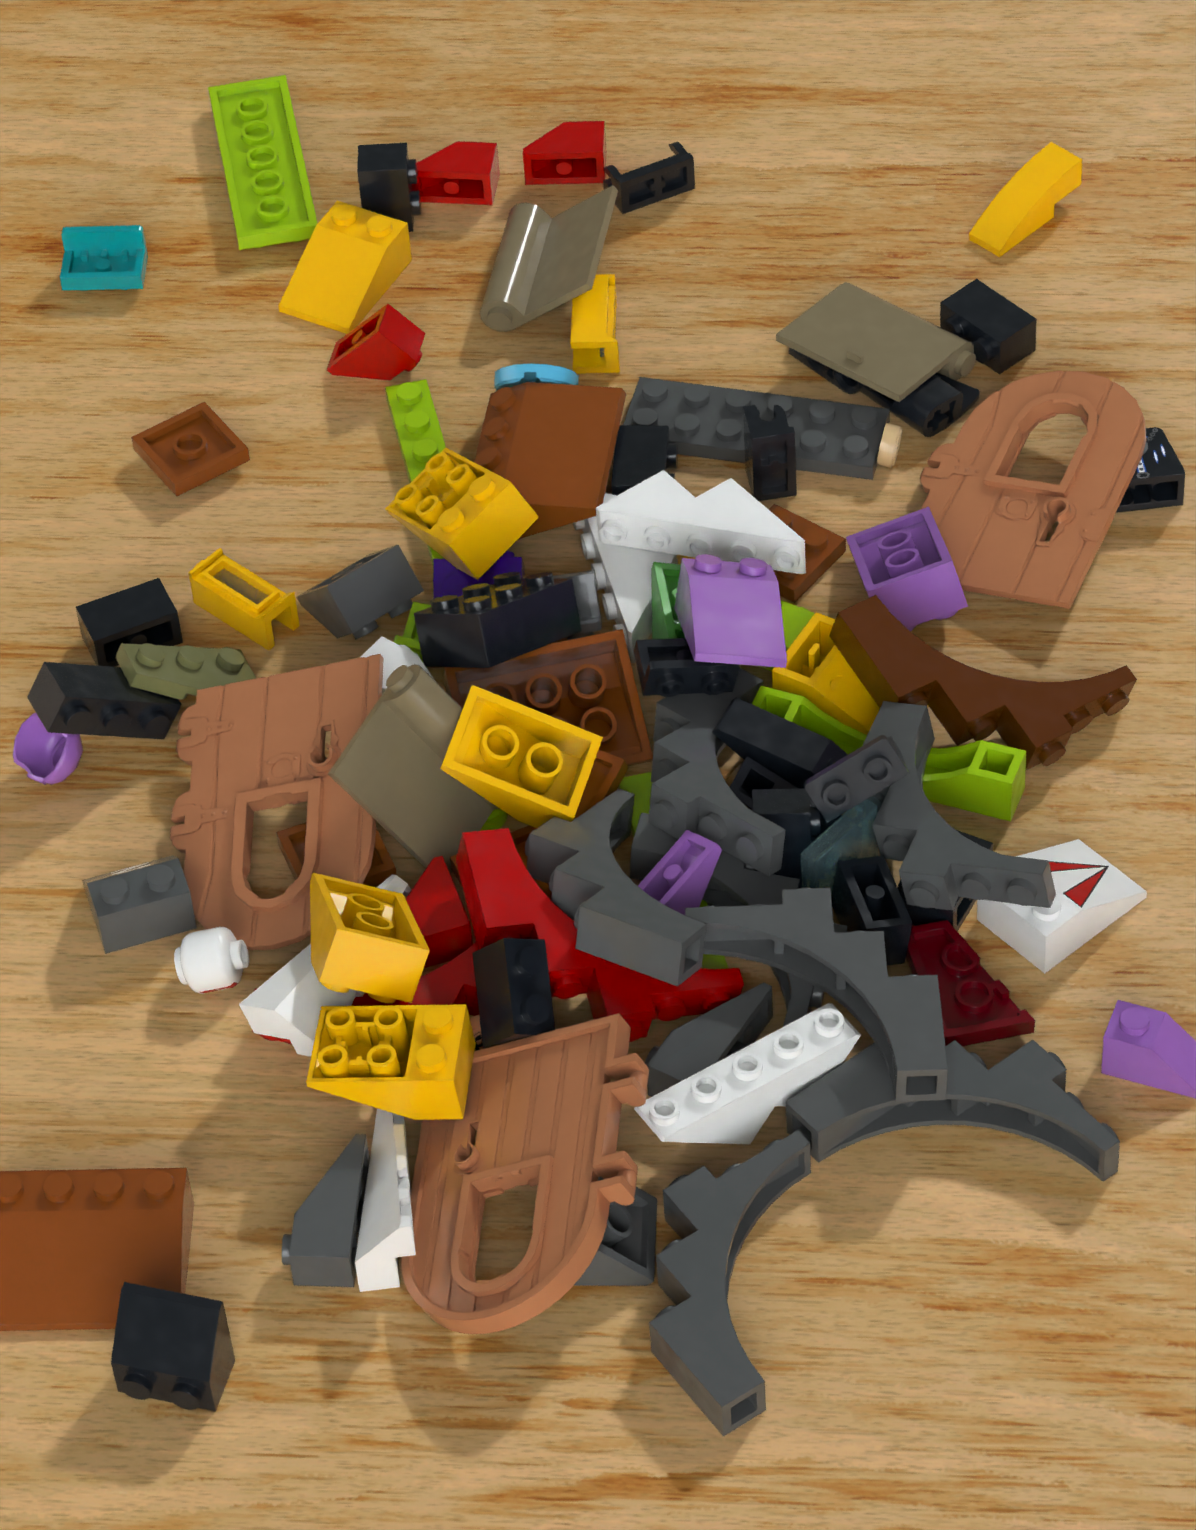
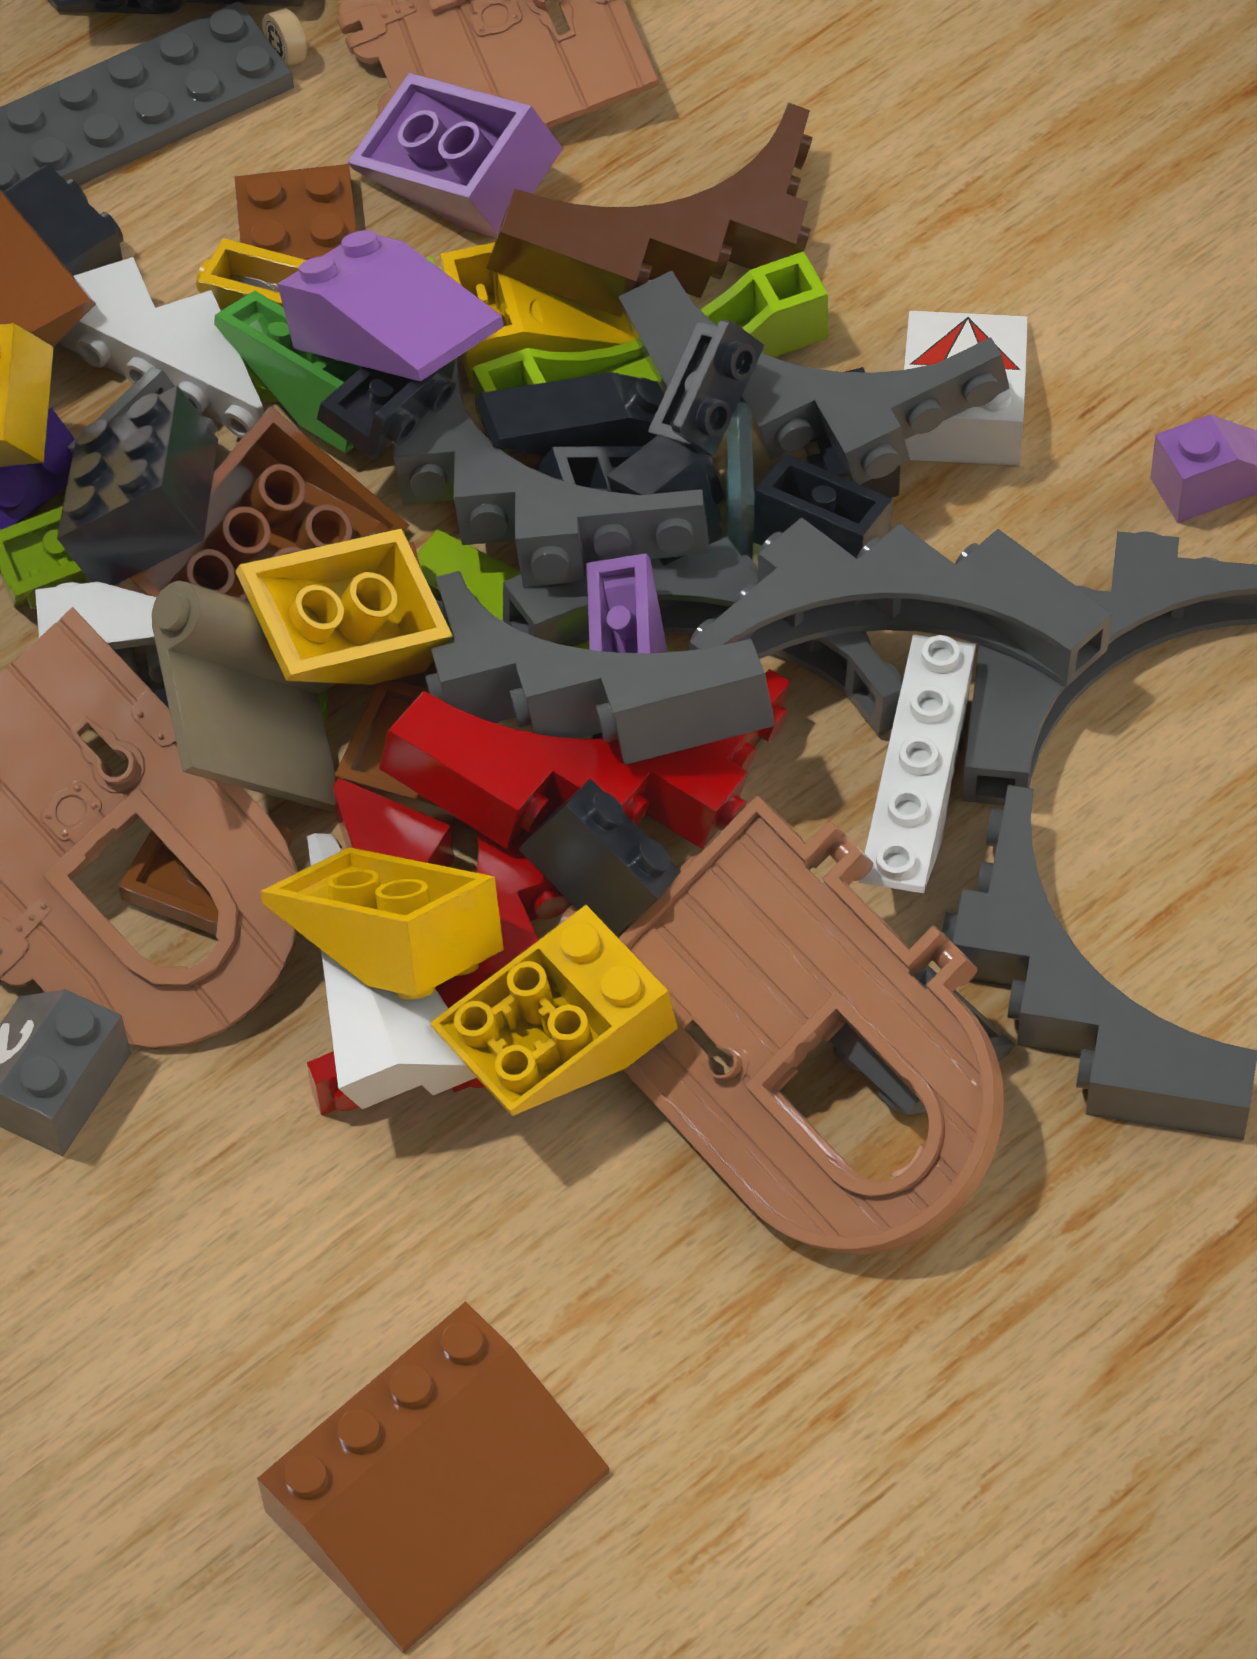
camera: 45 degrees left, 10 degrees up
black slope [111,1282,235,1411] -> none
white head [174,927,249,994] -> none
dark grey slope [282,1134,370,1287] -> none
white wedge [355,1108,416,1292] -> none
white slope [596,470,806,575] -> none
dark grey slope [645,983,773,1097] -> none
black hinge [743,405,797,501] -> none
dark red wing [906,920,1035,1046] -> none

